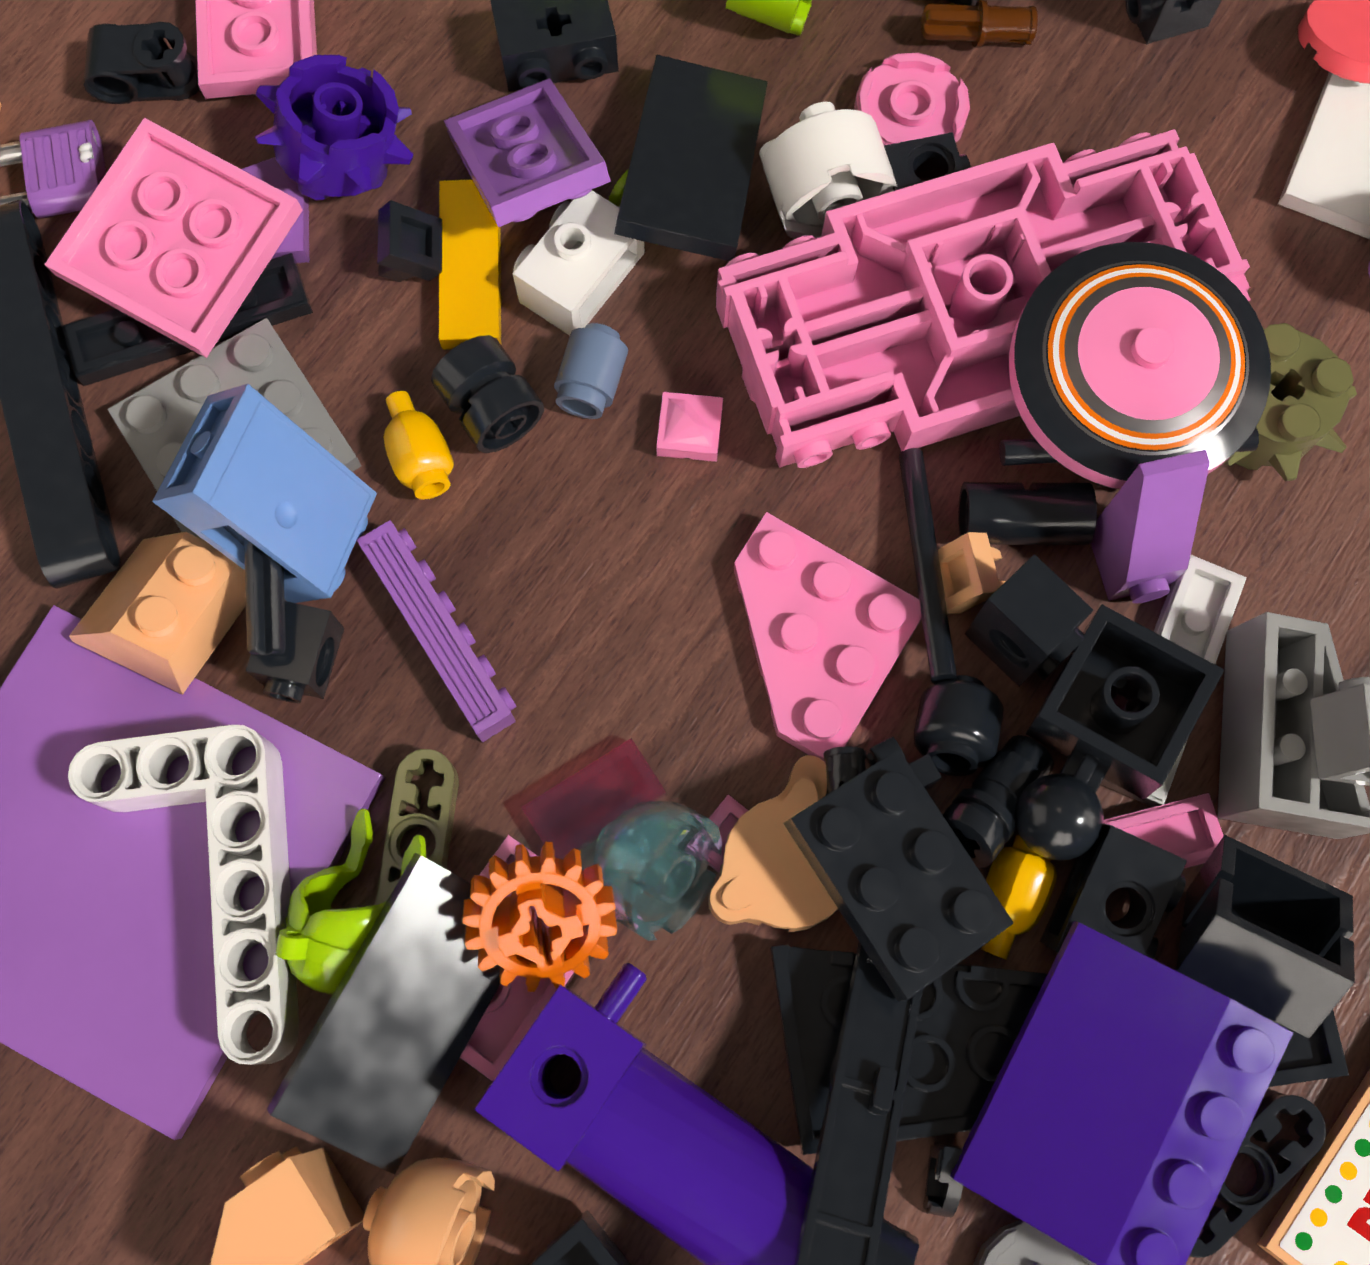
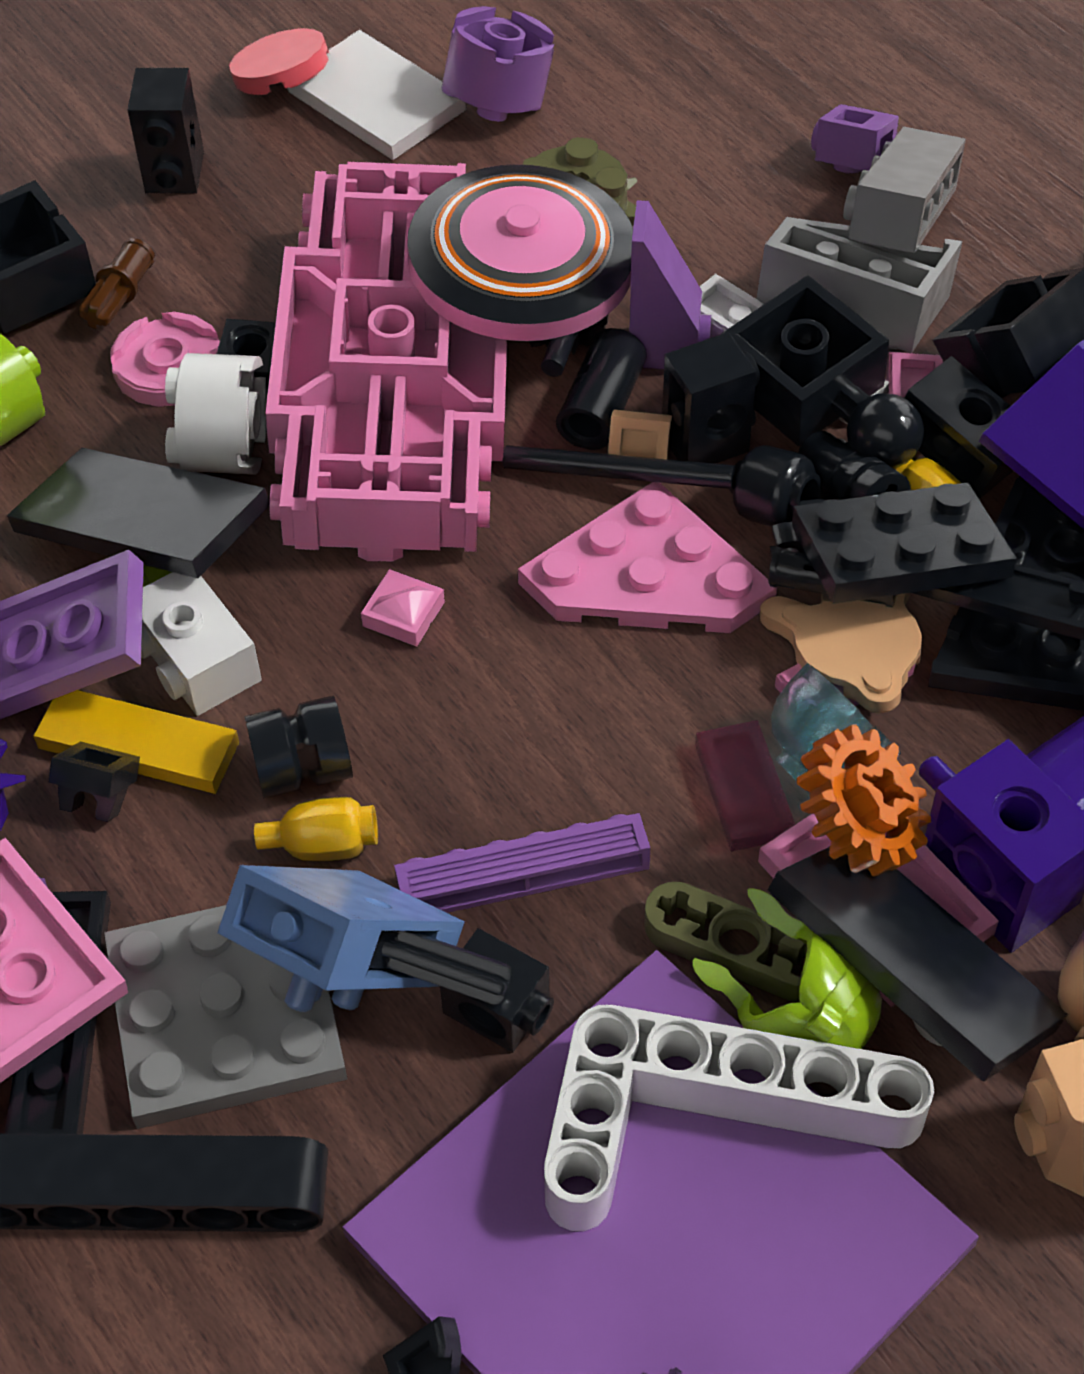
camera: 70 degrees left, 20 degrees down
light nougat slope [69,532,246,695] -> none
sand blue brick [554,323,628,419] -> none

